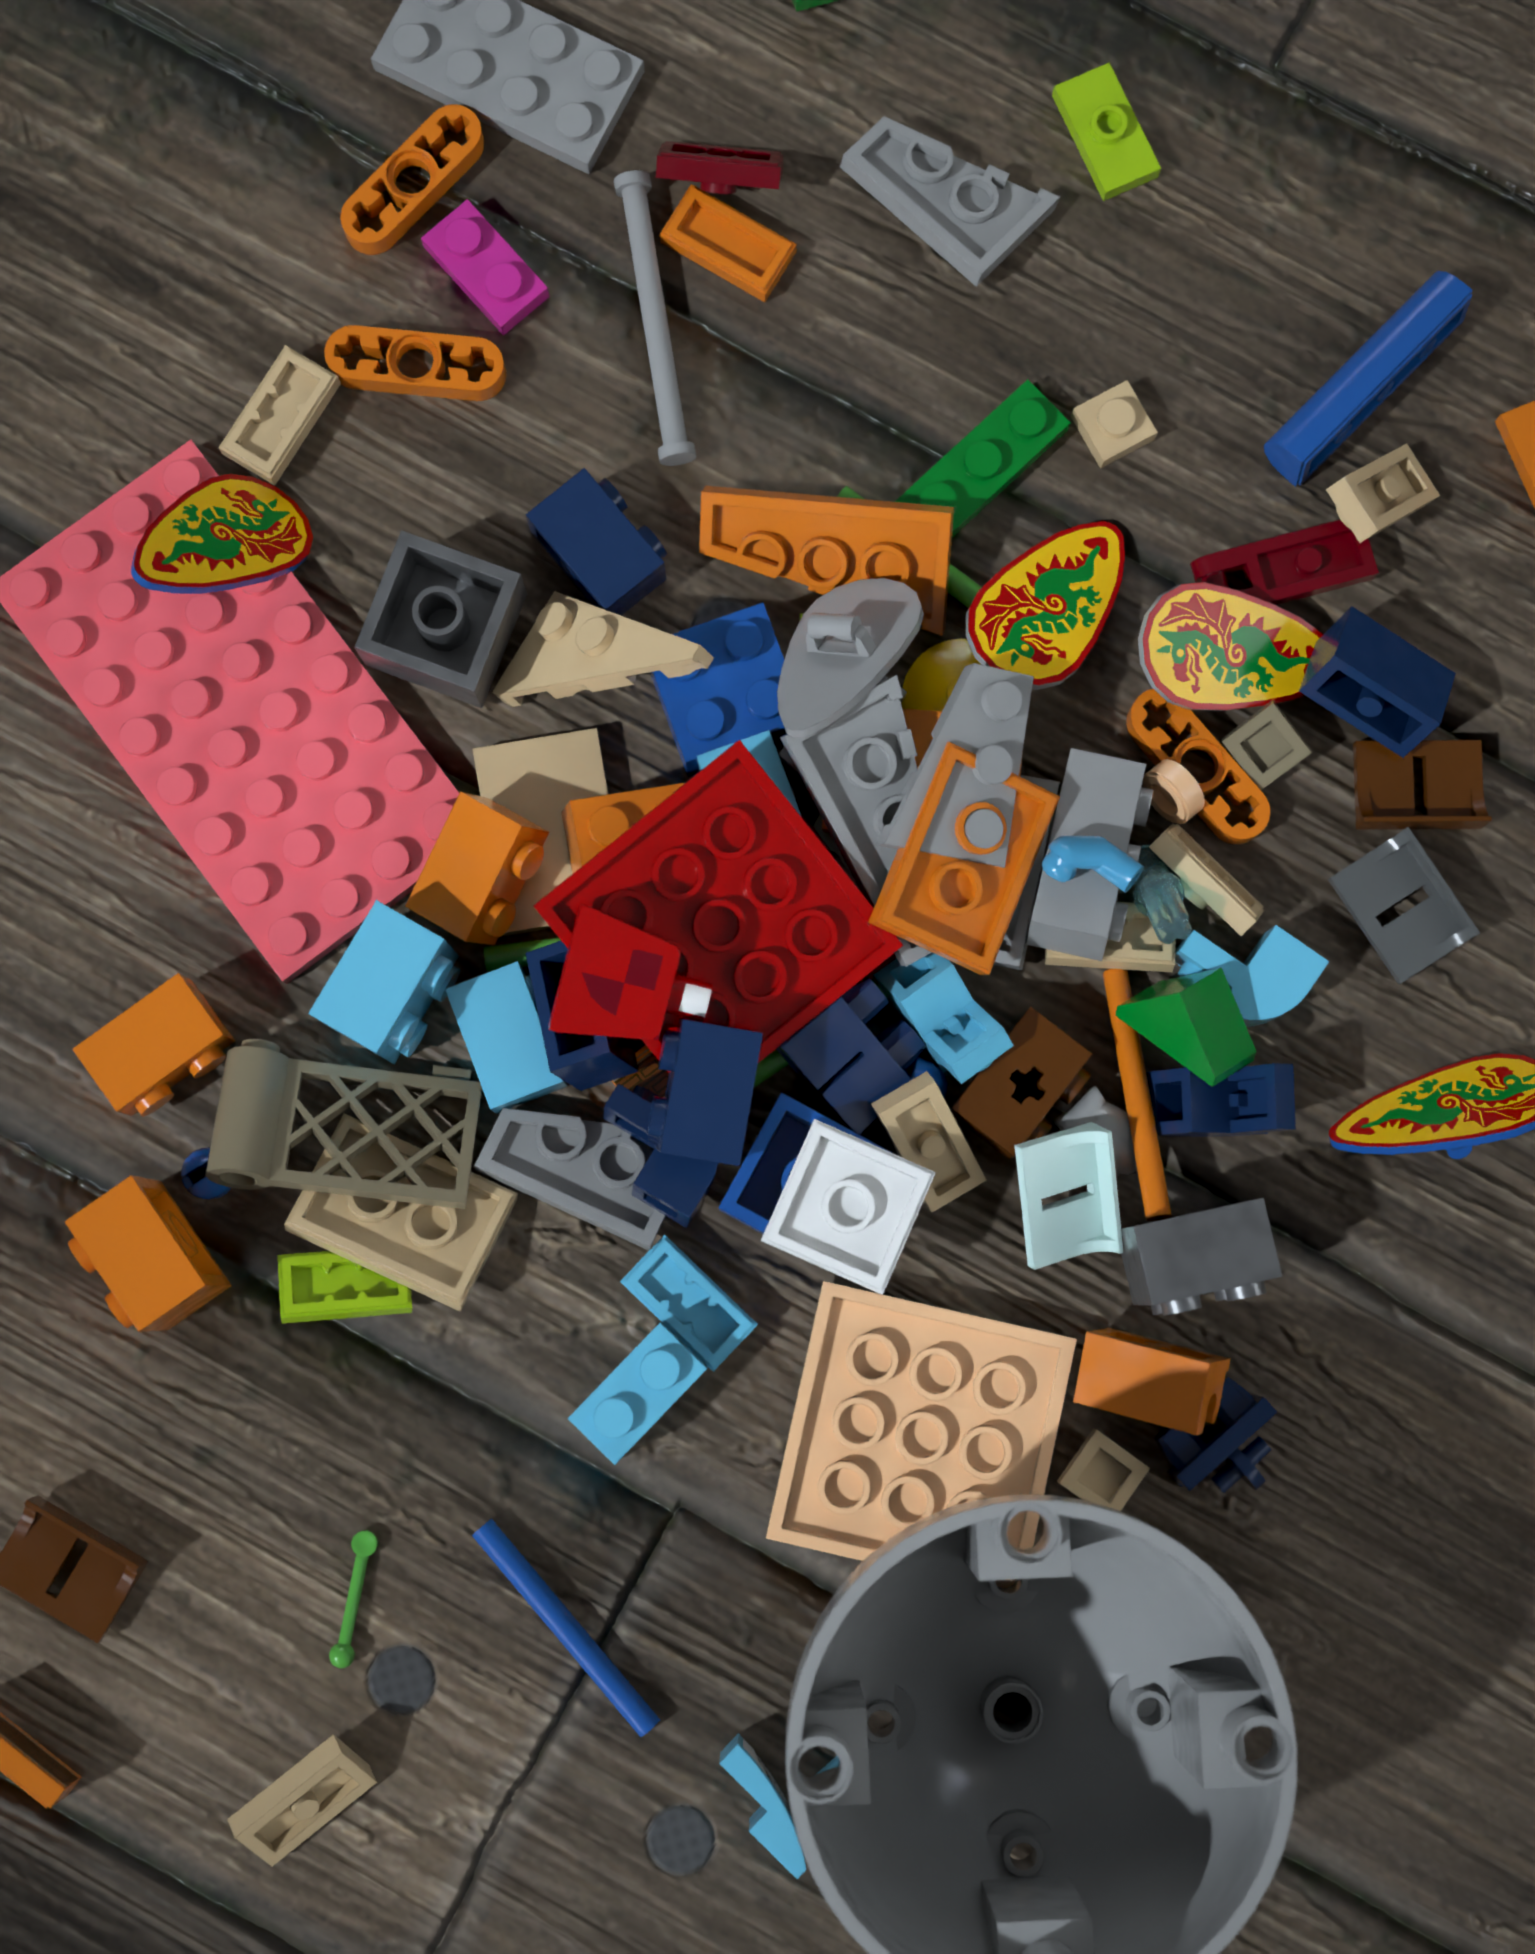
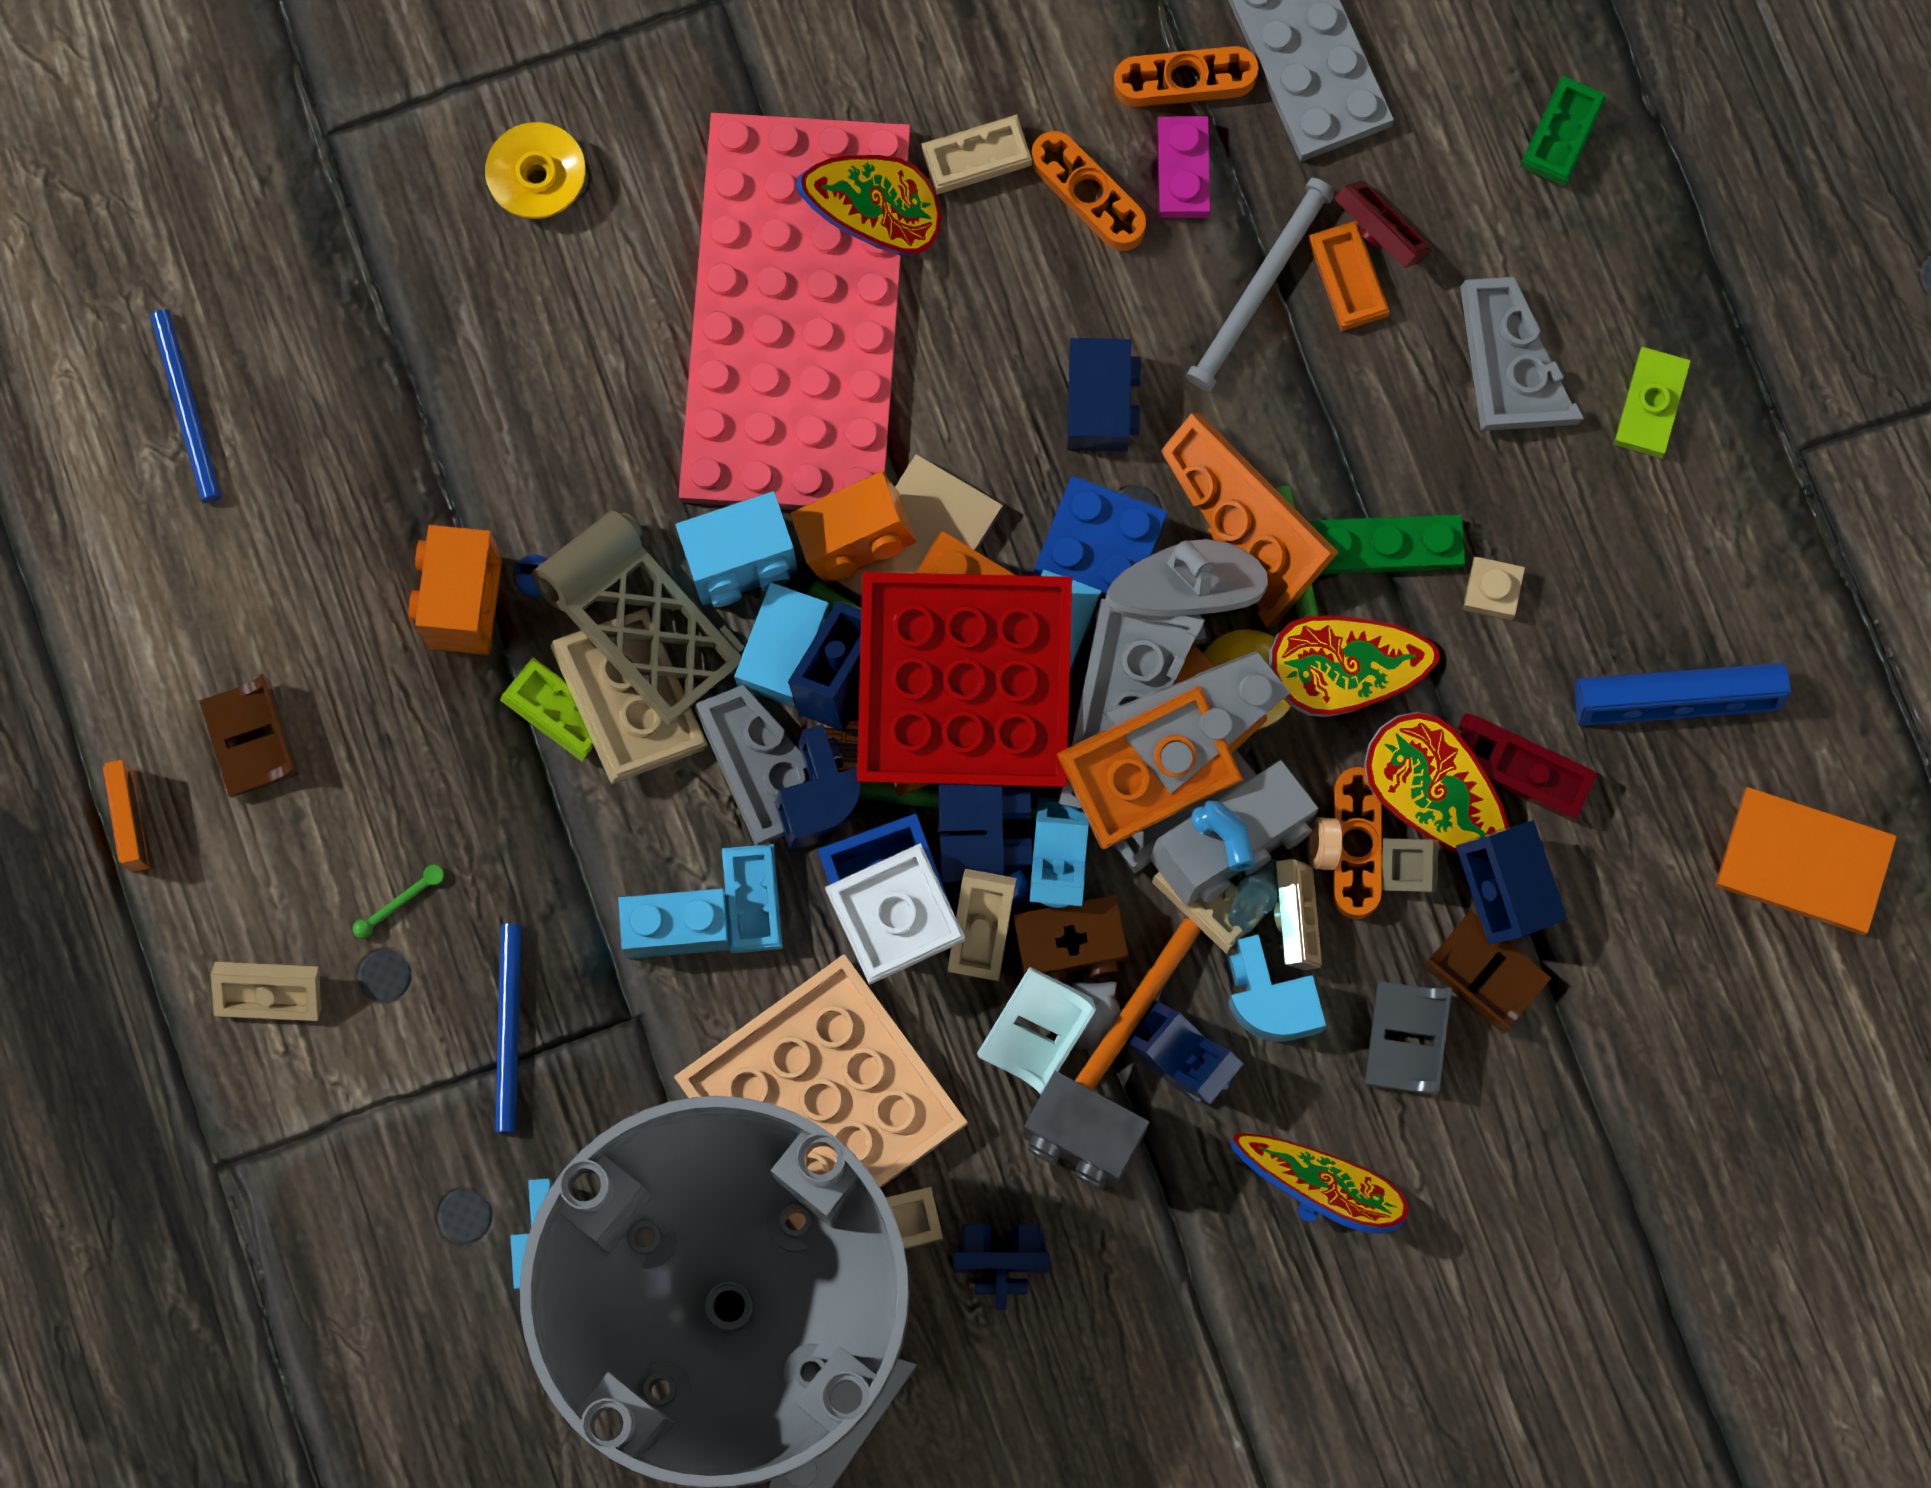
camera: 45 degrees right, 5 degrees down
orange brick [72,973,235,1117] -> none
flat silver brick [354,530,527,708] -> none
tan wing [492,591,714,707] -> none
red torso [548,903,712,1040] -> none
dark blue brick [647,1018,763,1166] -> none
orange hinge [1073,1328,1230,1435] -> none
green slope [1115,967,1257,1087] -> none
tan plate [1326,443,1440,543] -> none

